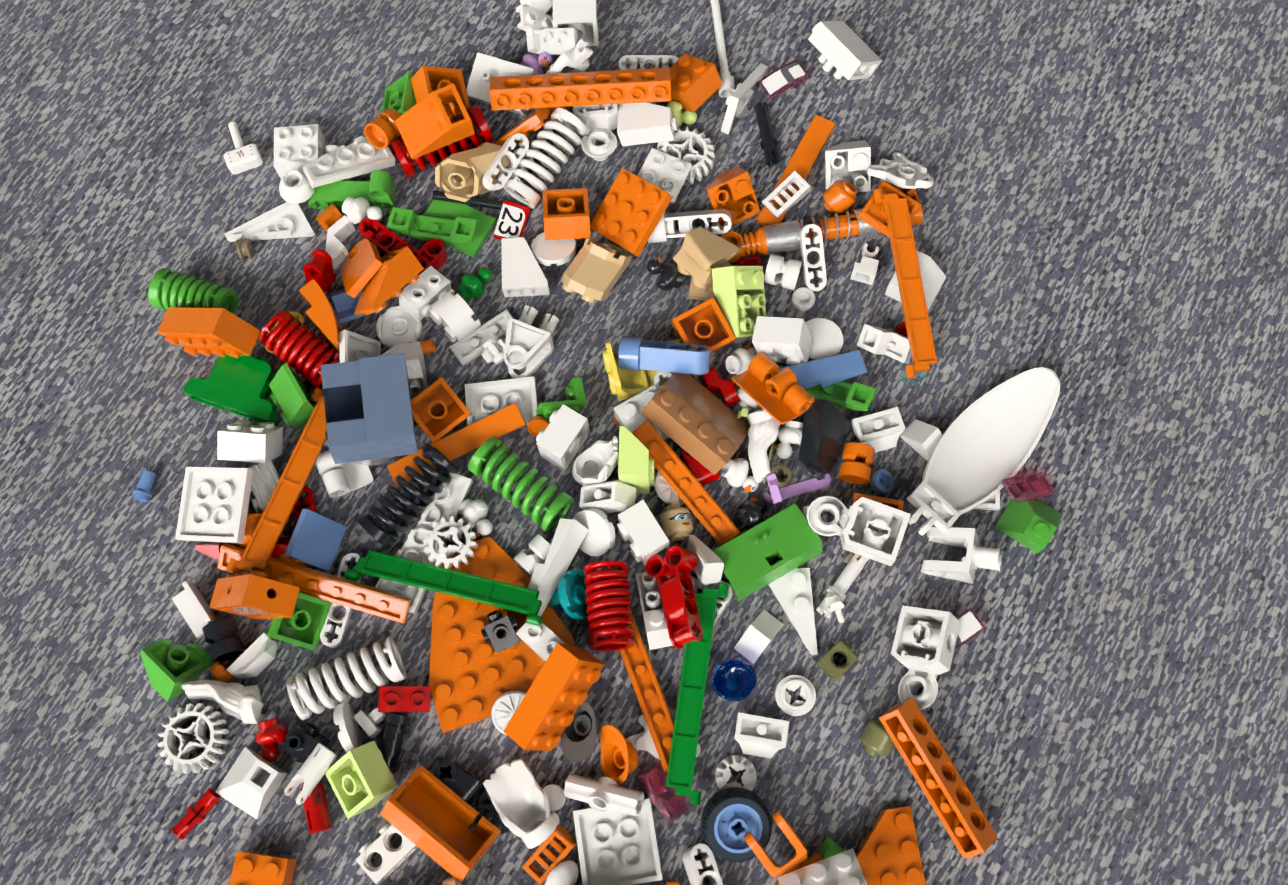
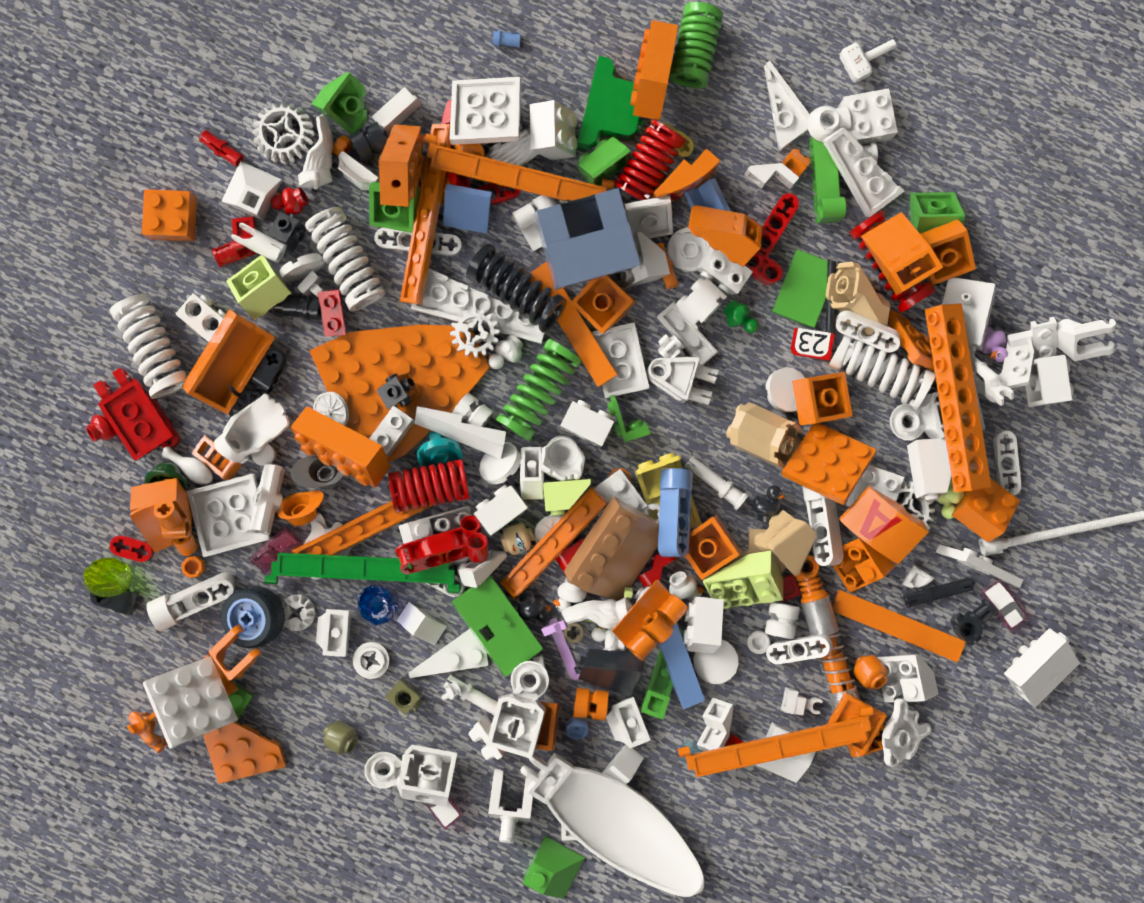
camera: 75 degrees right, 15 degrees up
dark tan bush [236,238,253,260] -> none
red piece [303,249,336,292] -> none
orange tile [340,239,383,298] -> none
white animal [342,196,382,224] -> none
green piece [345,550,542,626] -> none
orange wheel [364,109,401,149] -> none
bright green slope [386,207,478,244] -> none
white slope [501,236,550,297] -> none
orange piece [527,416,550,437] -> none
white slope [762,171,811,218] -> none
orange brick [879,697,998,859] -> none
clear pink slope [1002,472,1055,502] -> none
none -> red tile [232,216,256,238]
none -> white hips [469,715,506,760]
none -> white pin [684,456,749,510]
none -> orange slope [839,486,929,564]
none -> white tile [901,565,934,588]
none -> black connector [950,599,999,645]

